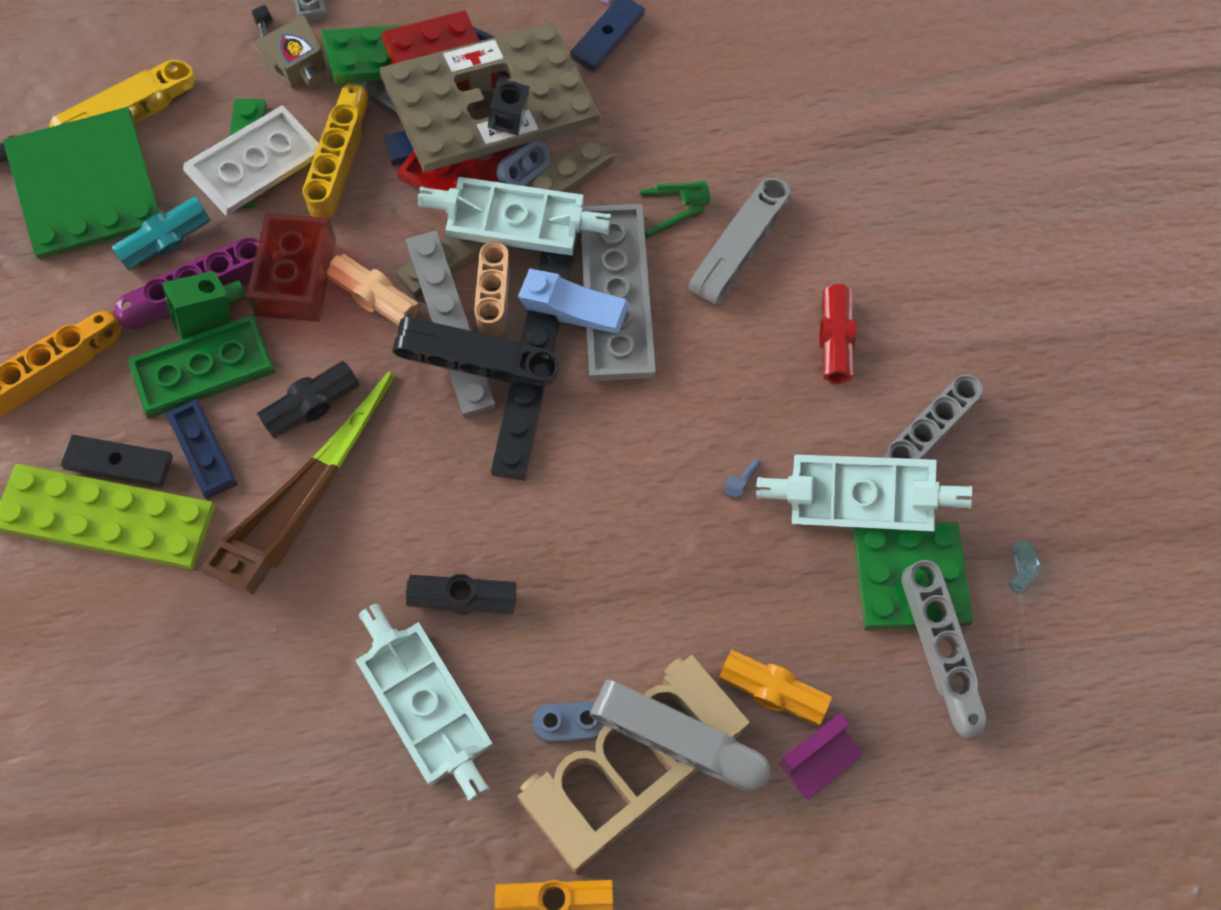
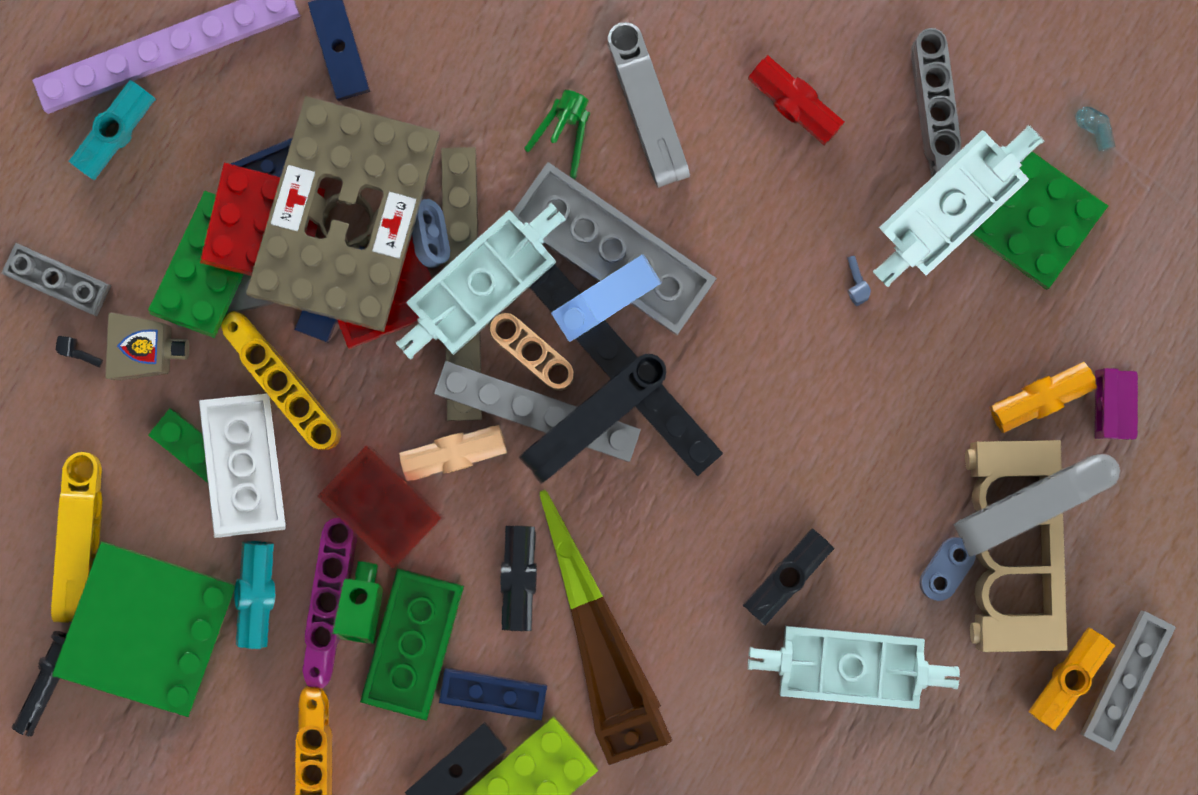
camera: 50 degrees left, 20 degrees up
black brick [488,78,530,136] -> none
light grey piece [901,560,986,739] -> none

